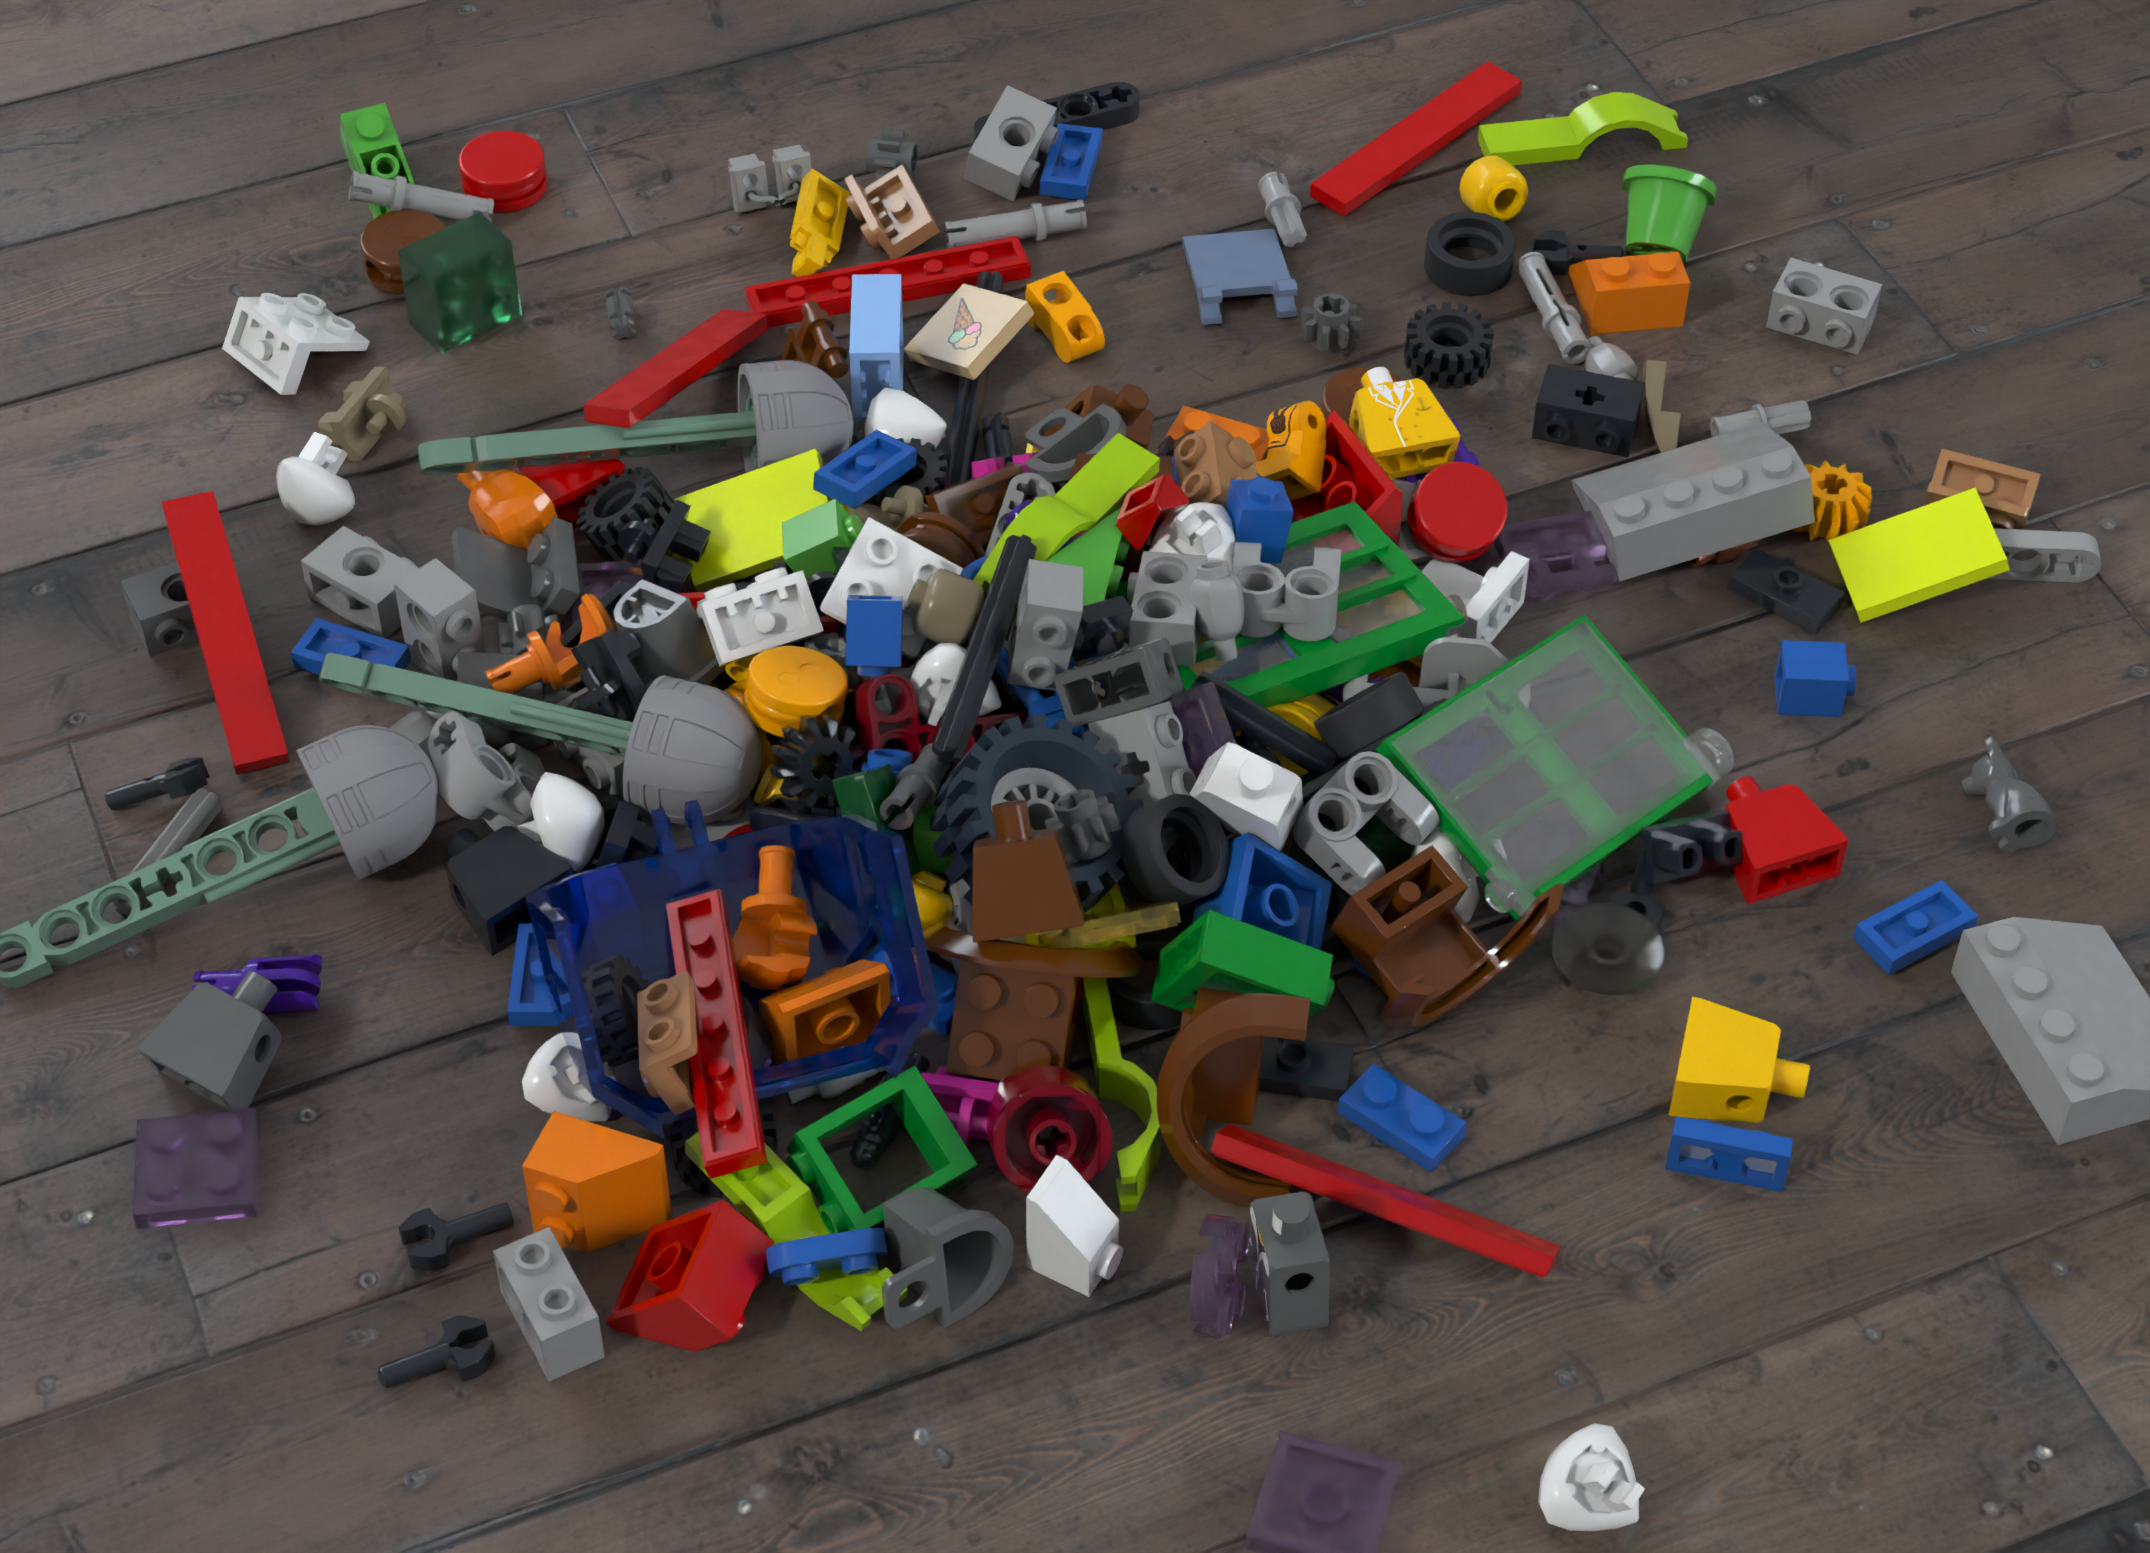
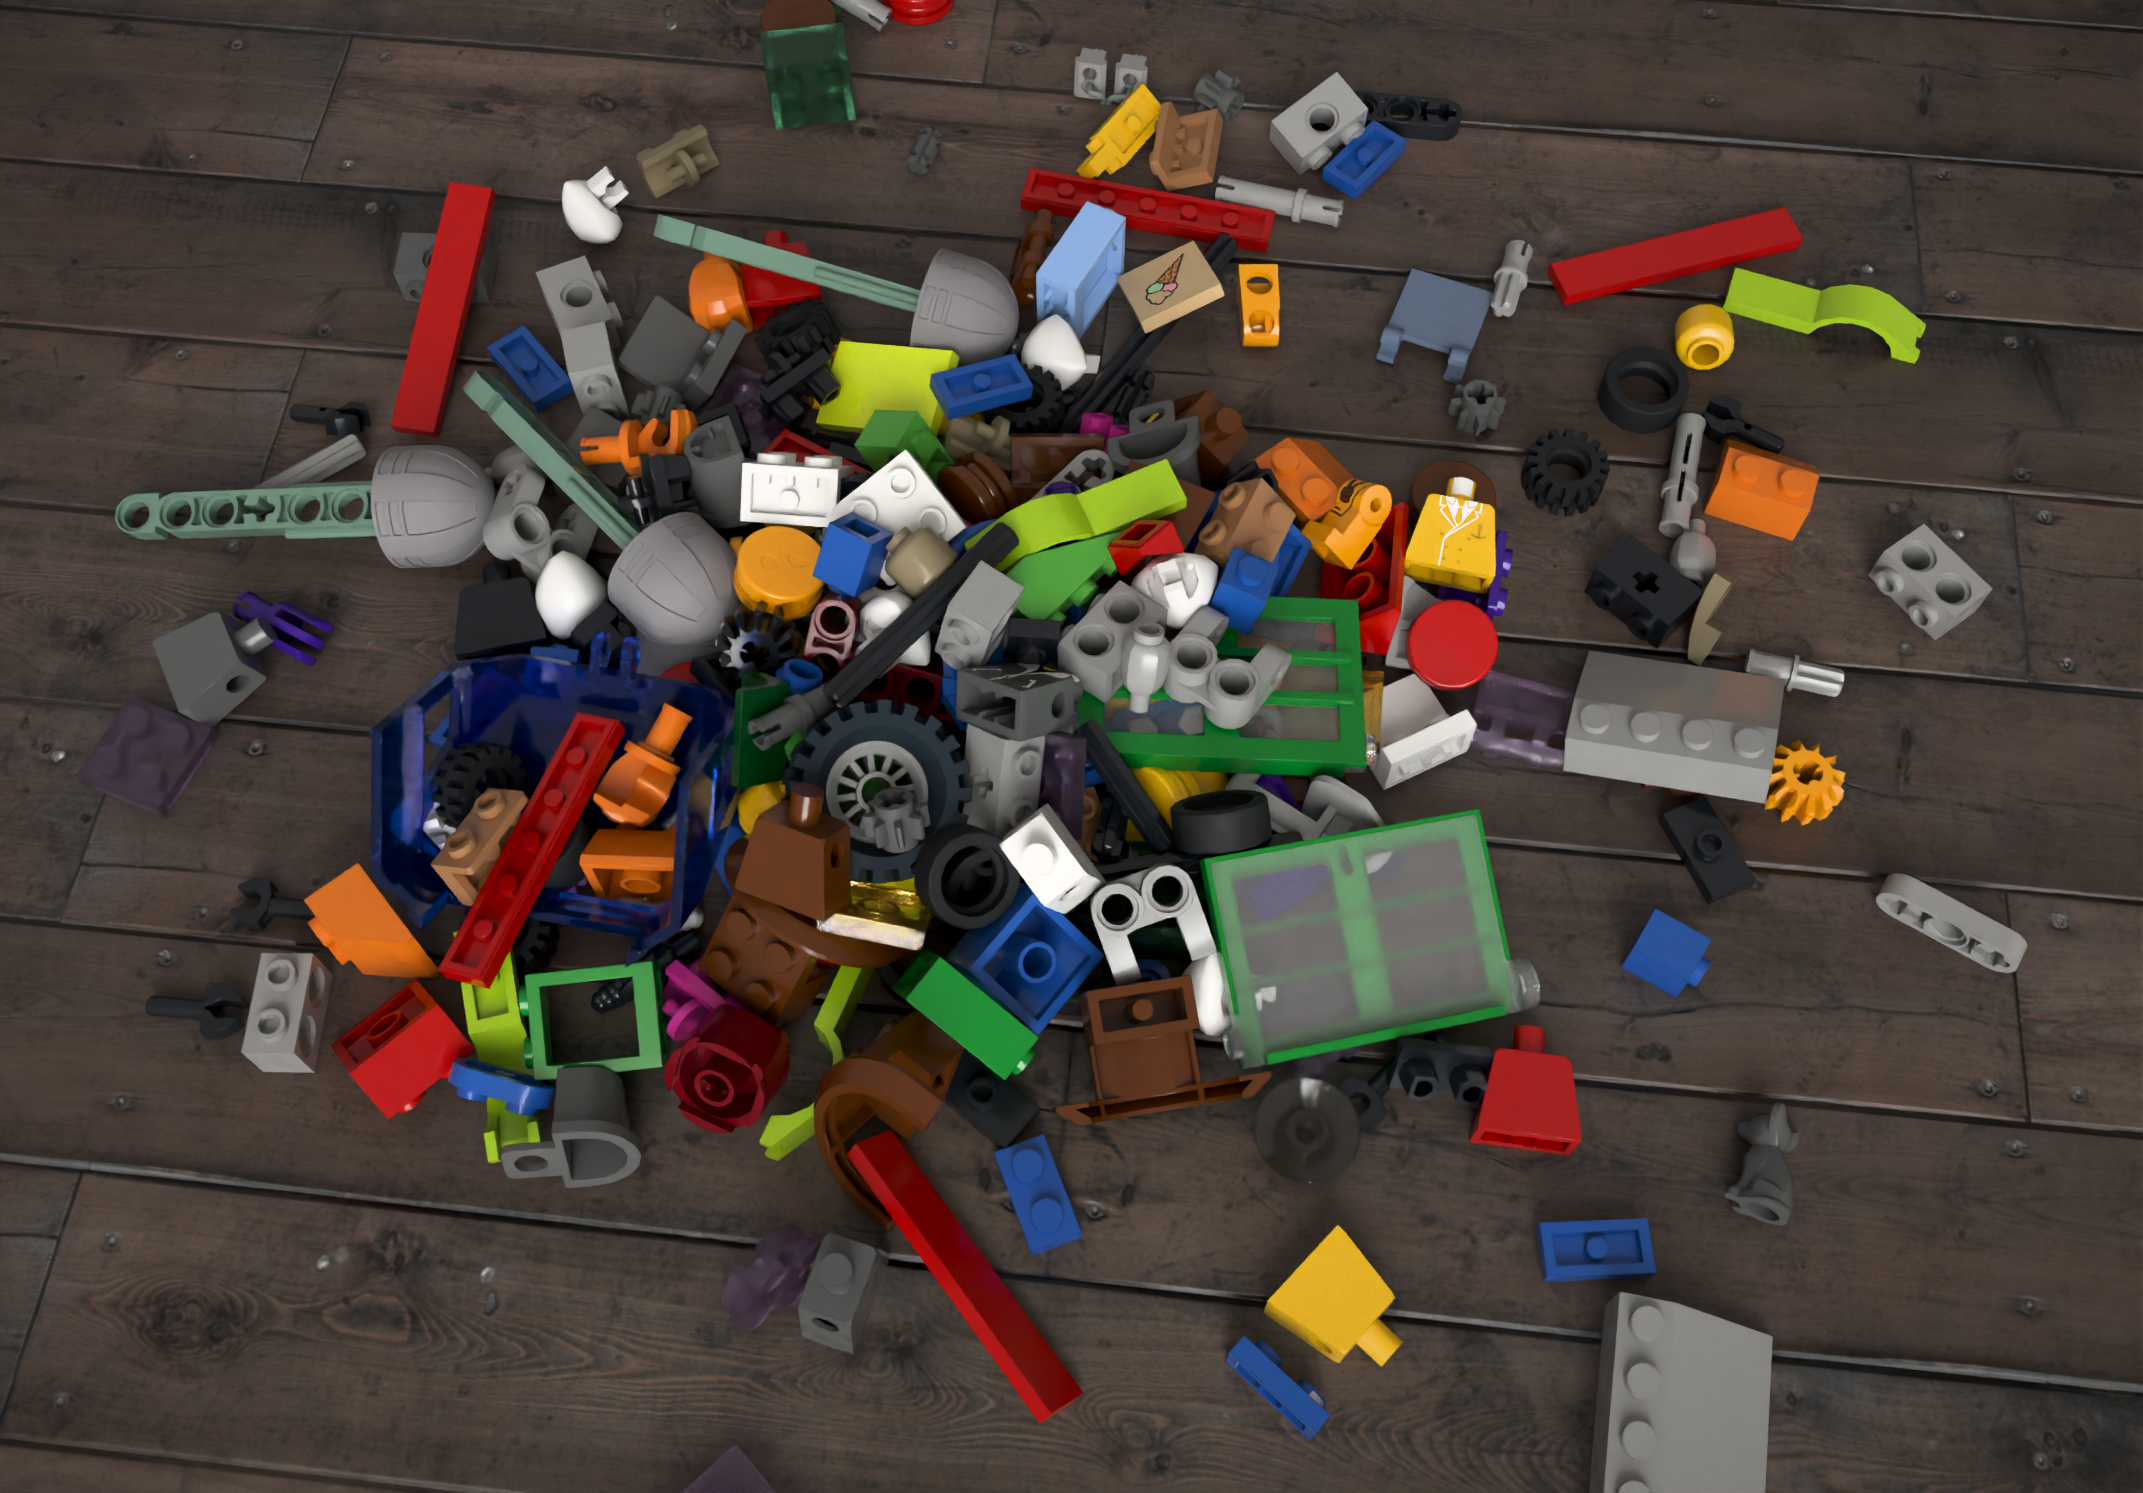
camera: 30 degrees right, 15 degrees up
white bracket [222,293,370,395] -> none
red tile [584,308,767,428] -> none
white slope [1026,1155,1123,1297] -> none
bright green container [1622,164,1717,264] -> none
neon yellow tile [1829,487,2010,623] -> none
medium nougat bracket [1924,449,2041,530] -> none

